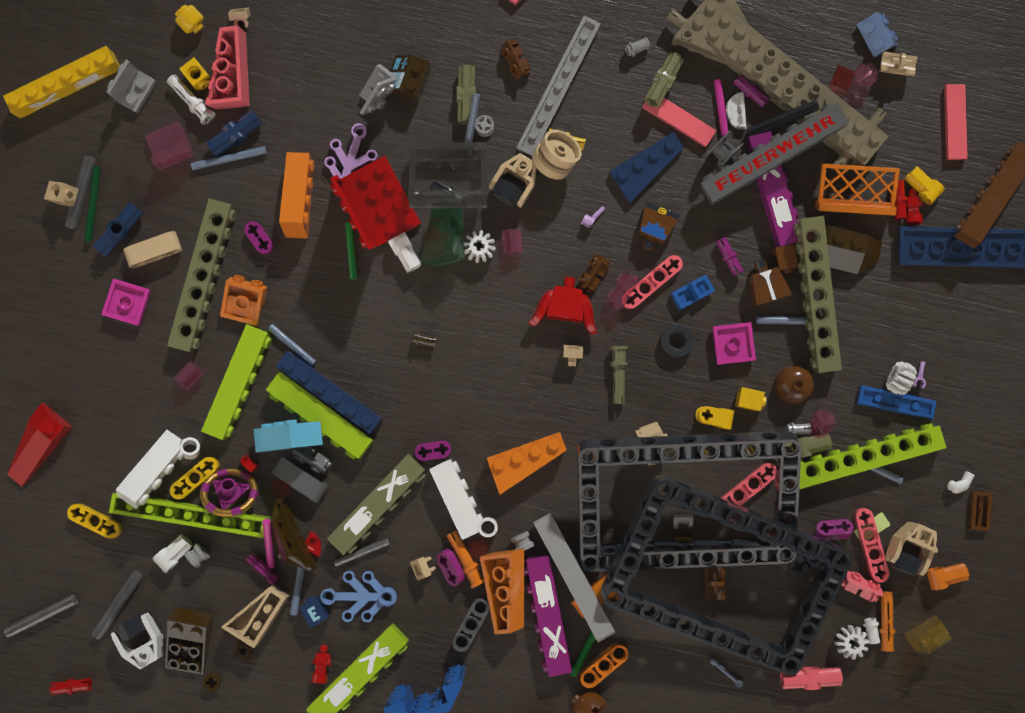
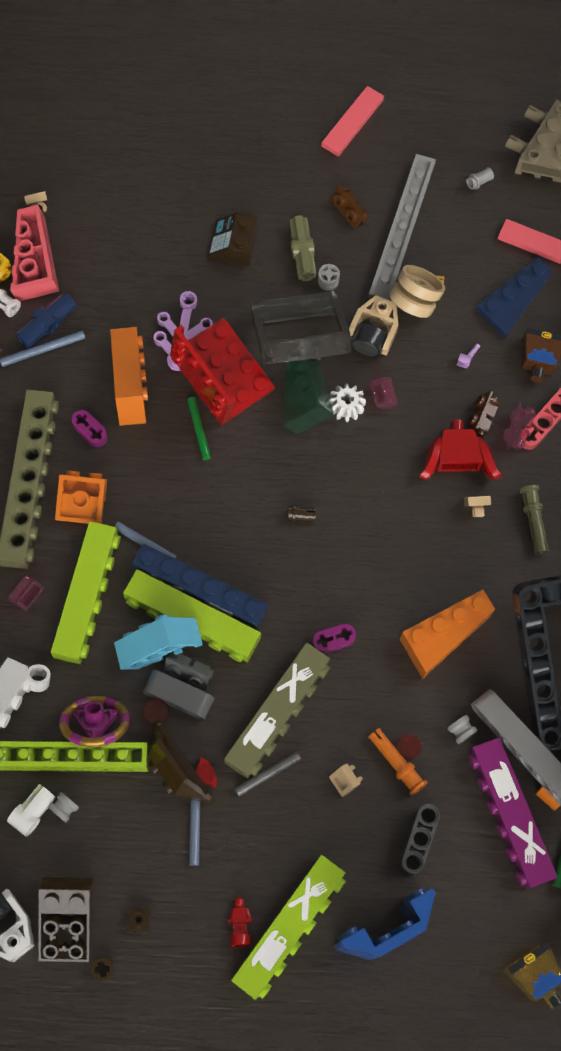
camera: 15 degrees left, 15 degrees down
yellow beam [170,457,220,500] -> none
tan wedge [221,585,290,648] -> none
red tile [240,455,259,472] -> none
magenta axle [246,553,280,585] -> none
dark pink bar [262,519,275,569] -> none
dark blue brick [299,595,330,628] -> none
medium blue plant [320,570,397,622] -> none
light grey bracket [360,64,398,115] -> none
white piece [388,232,421,273] -> none
white hinge [429,459,498,540] -> none
magenta beam [437,549,465,586] -> none
sand blue bar [463,93,480,151] -> none
orange wedge [480,549,524,634] -> none
olive piece [644,52,684,108] -> none

